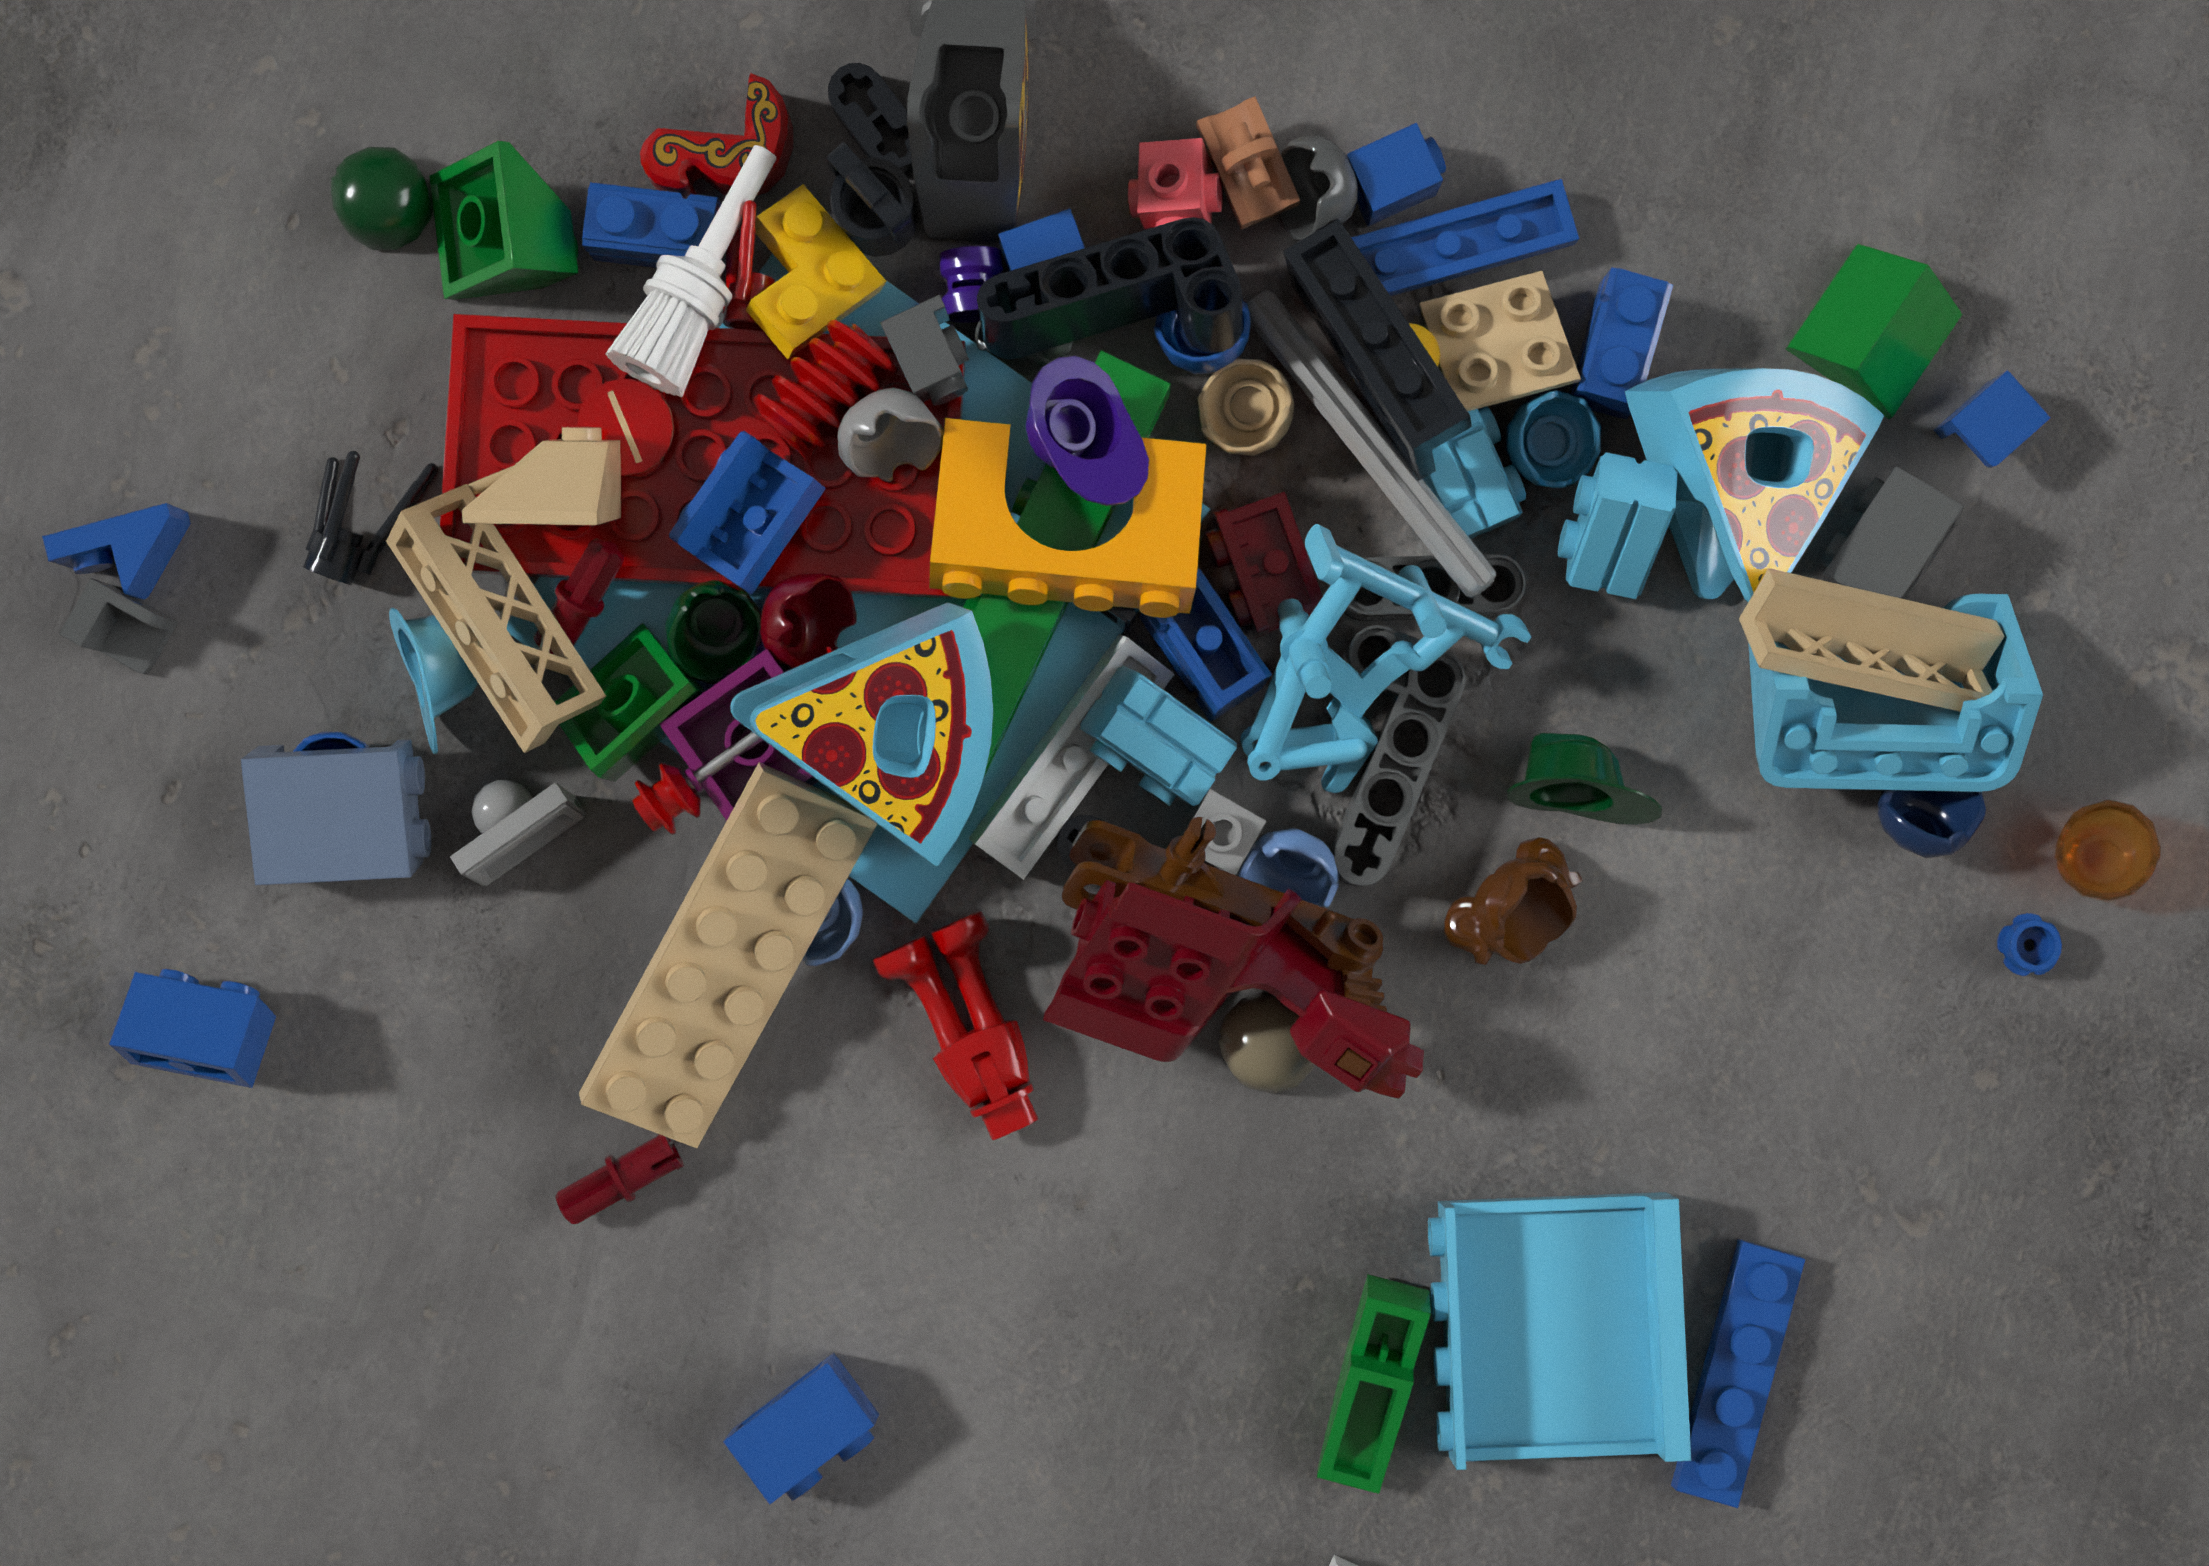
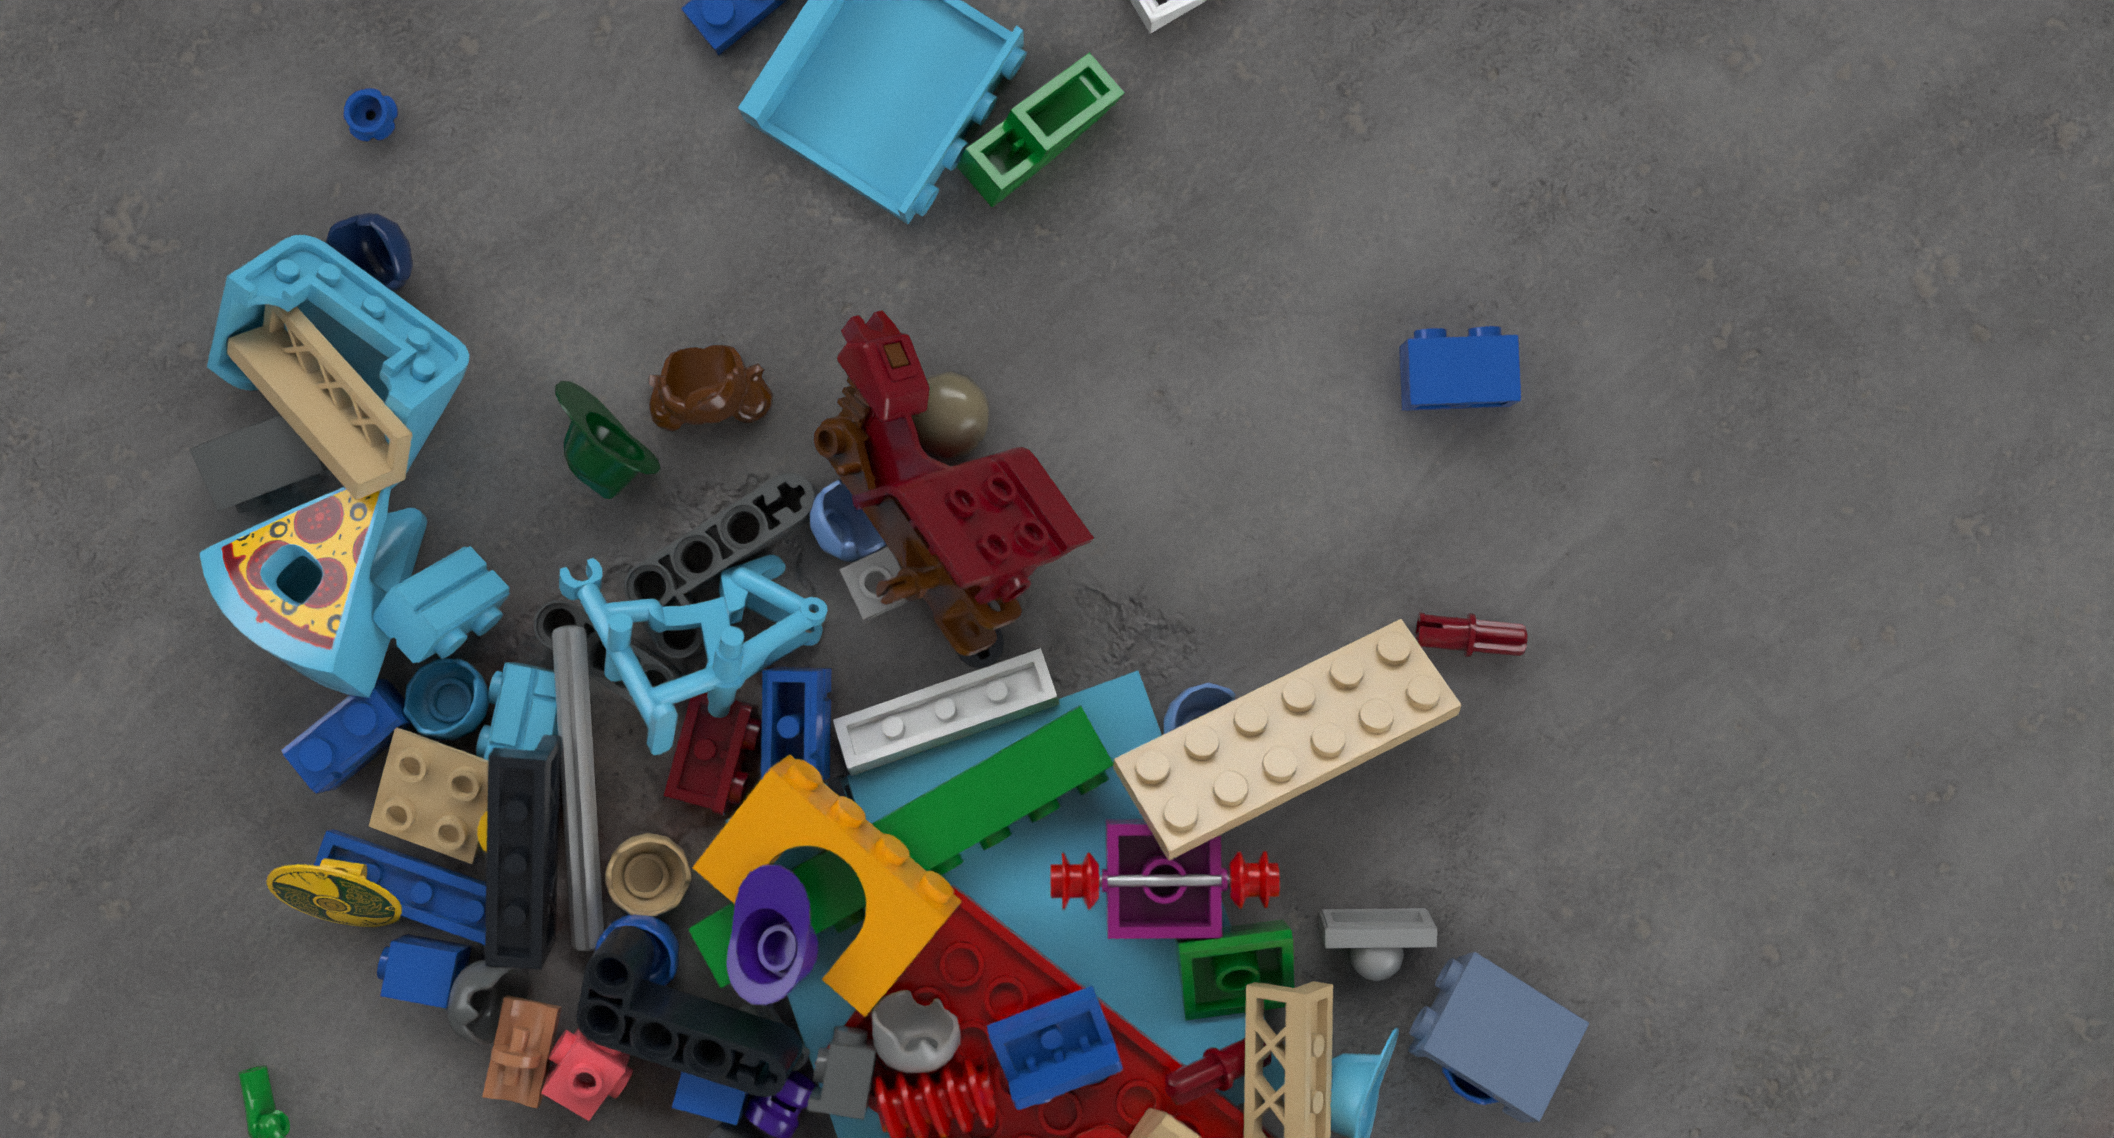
camera: 150 degrees left, 0 degrees up
blue brick [109,969,276,1088] -> none
dark green hair [665,580,762,684] -> none
piece [730,602,993,867] -> none
dark red hair [760,574,857,671] -> none
red piece [873,911,1038,1140] -> none
medium azure brick [1080,665,1237,807] -> none
green slope [1785,244,1963,419] -> none
blue panel [1934,370,2051,468] -> none
clear orange hair [2054,800,2161,903] -> none
none -> shield [266,858,402,927]

